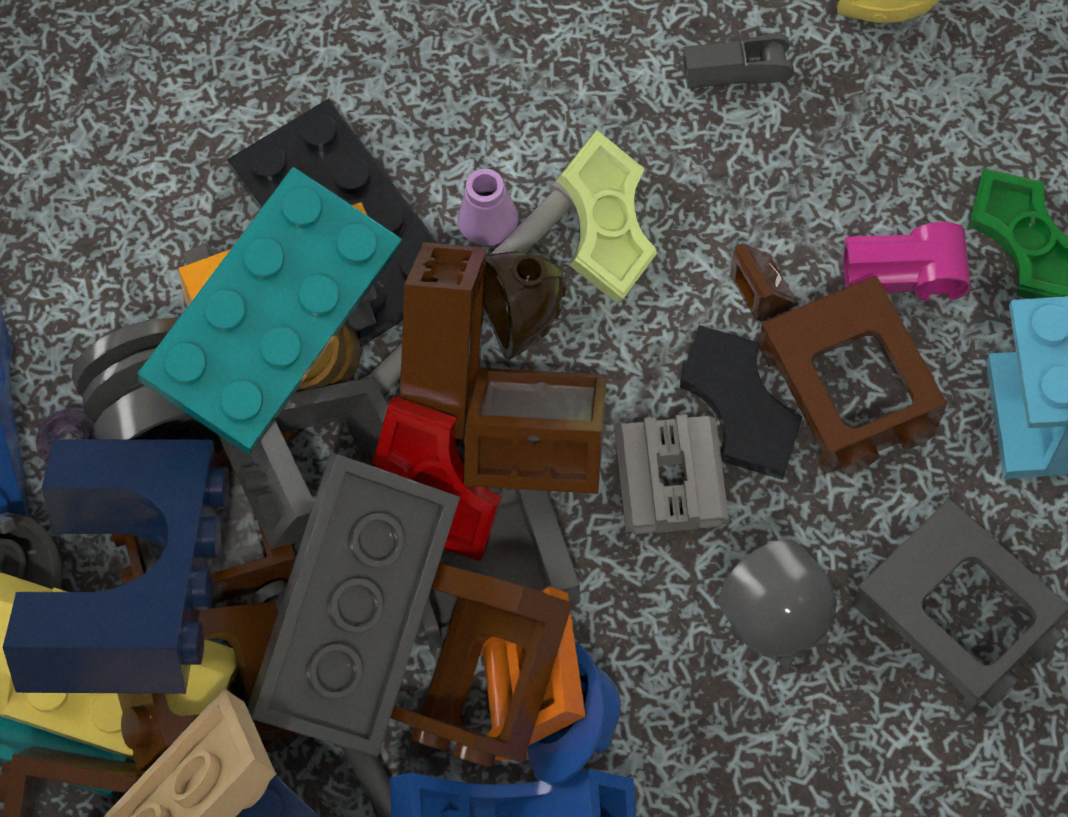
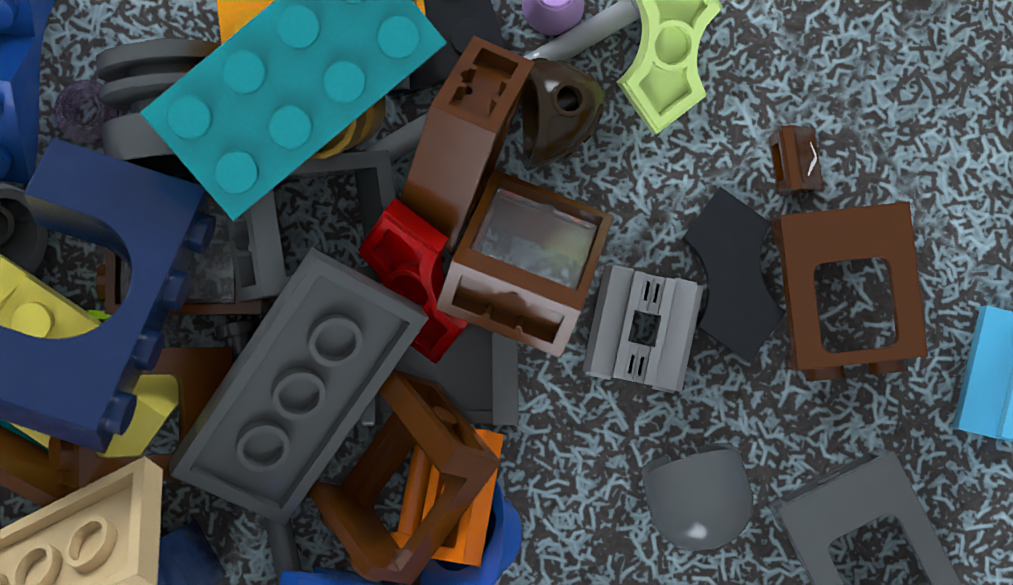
camera: 15 degrees right, 20 degrees up
dark pink piece [843,222,971,301] -> none

